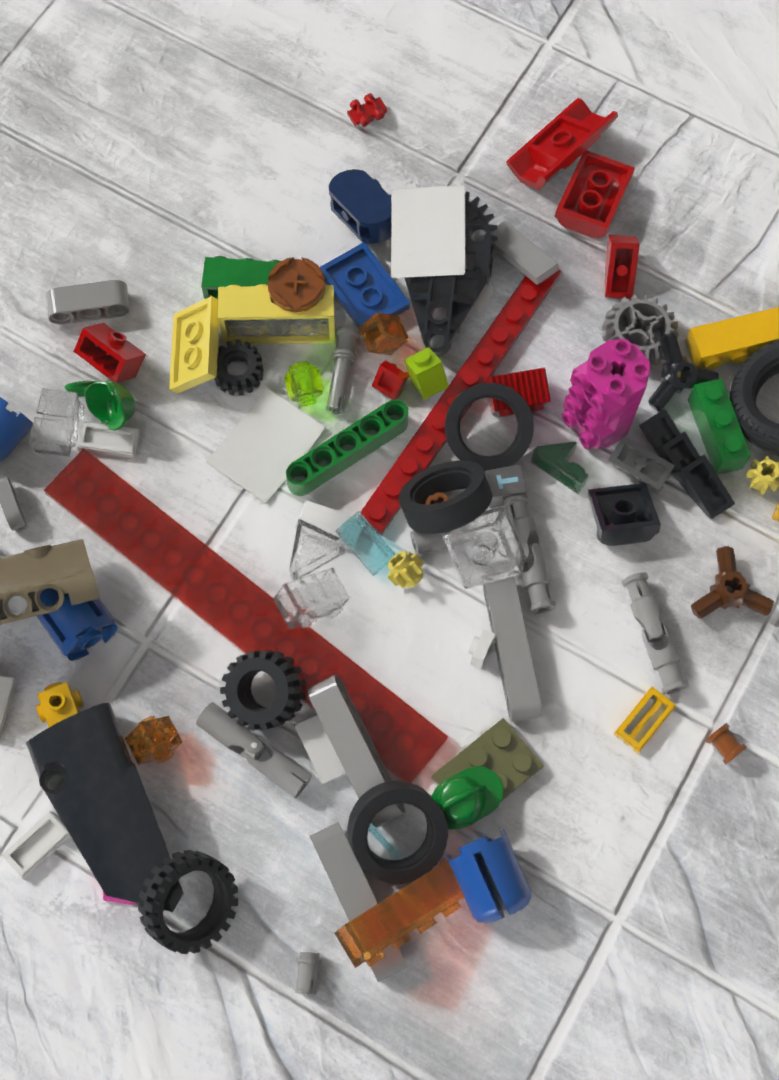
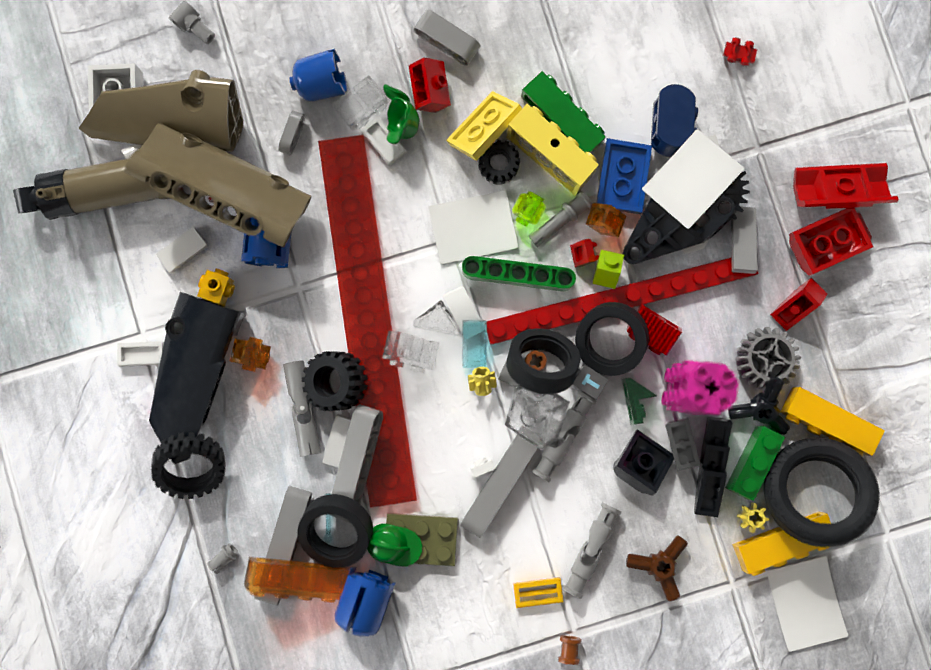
camera: 40 degrees right, 15 degrees up
dark orange tile [268,257,325,312] -> none

